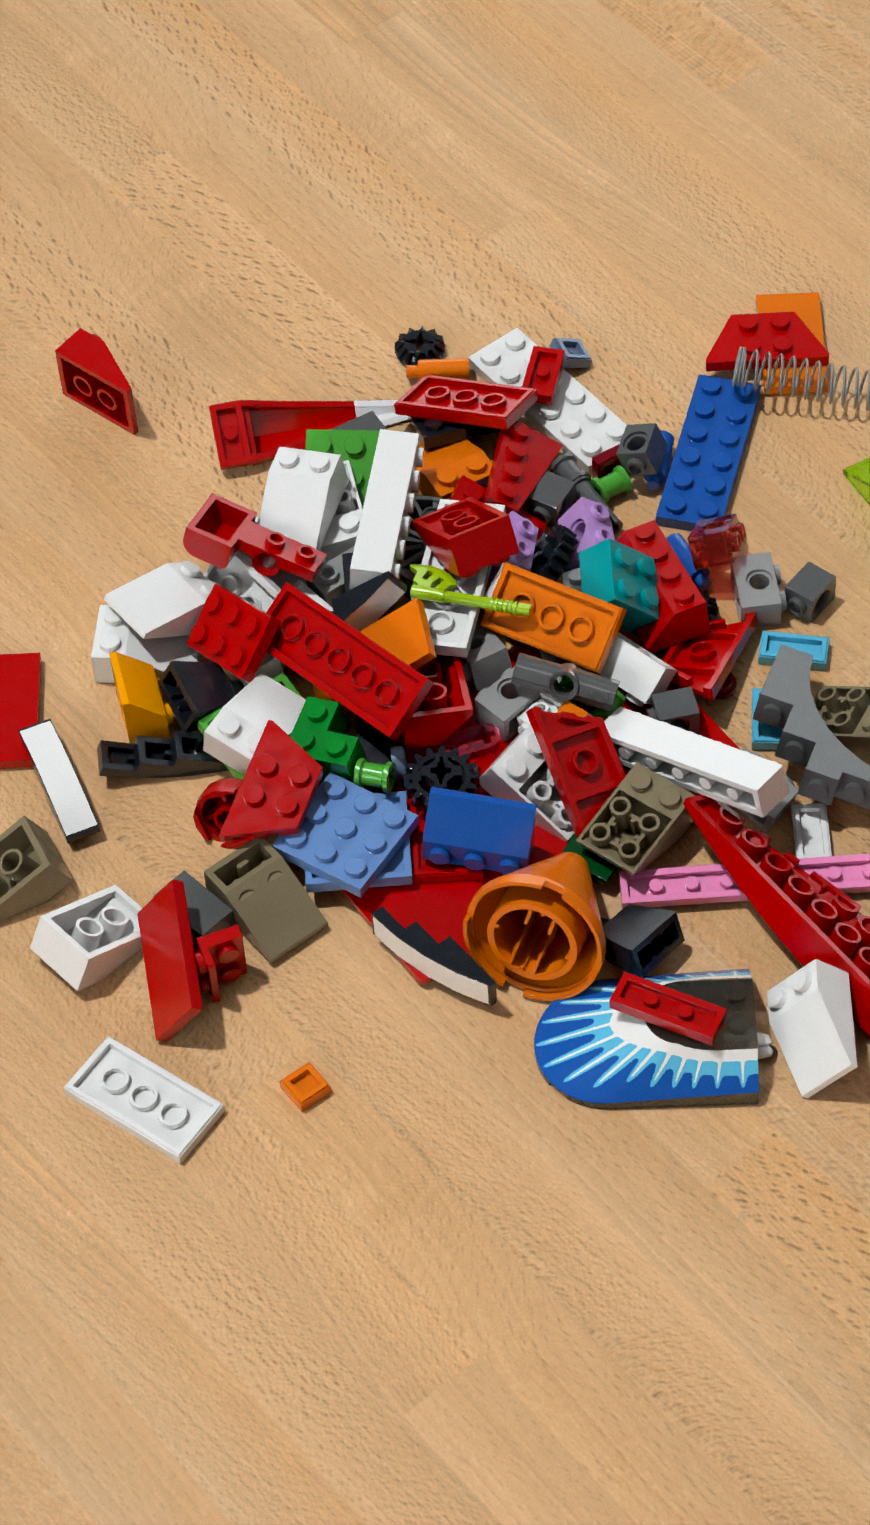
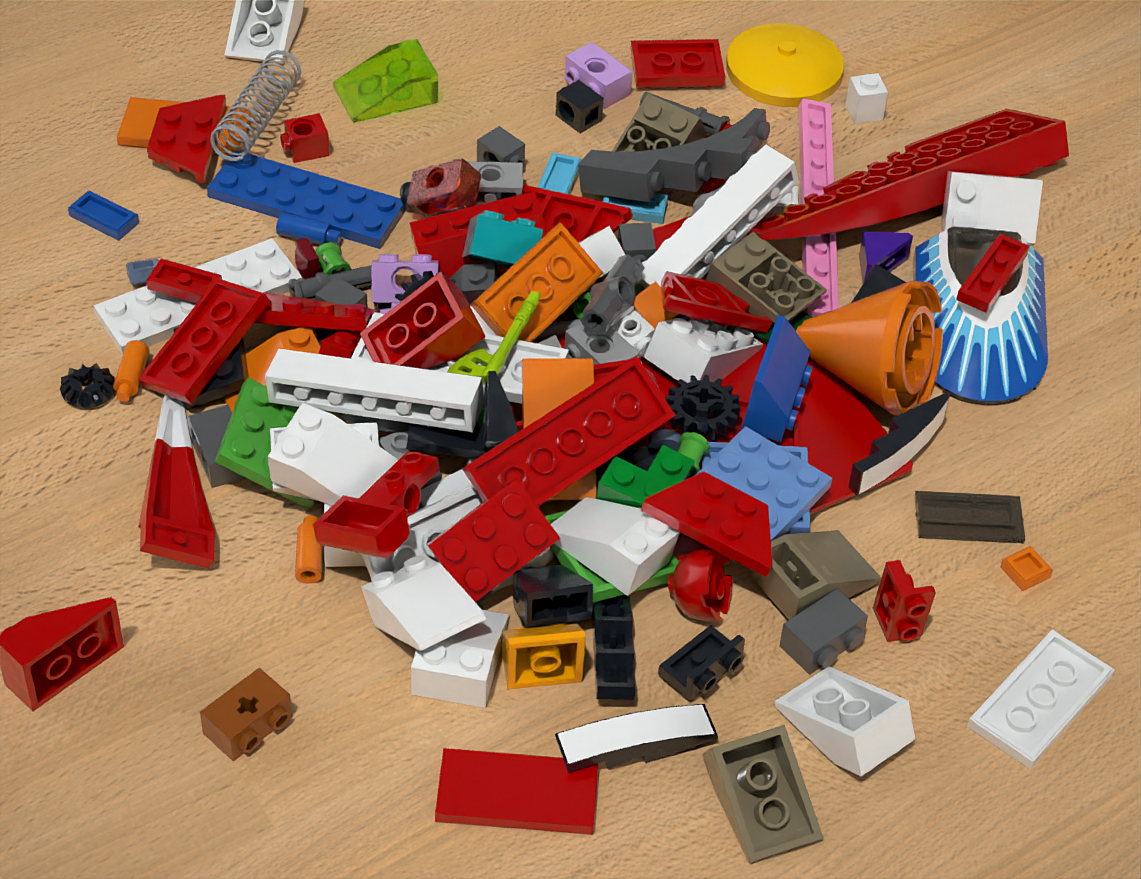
camera: 90 degrees left, 5 degrees down
red tile [137,880,203,1042] -> none
dark grey brick [616,423,668,476] -> none
none -> blue tile [68,190,139,241]
none -> dark orange brick [200,667,292,762]
none -> red brick [280,113,329,163]
none -> black bracket [658,625,745,701]
none -> dark purple slope [859,232,913,283]
none -> clear smoke piece [914,491,1025,544]

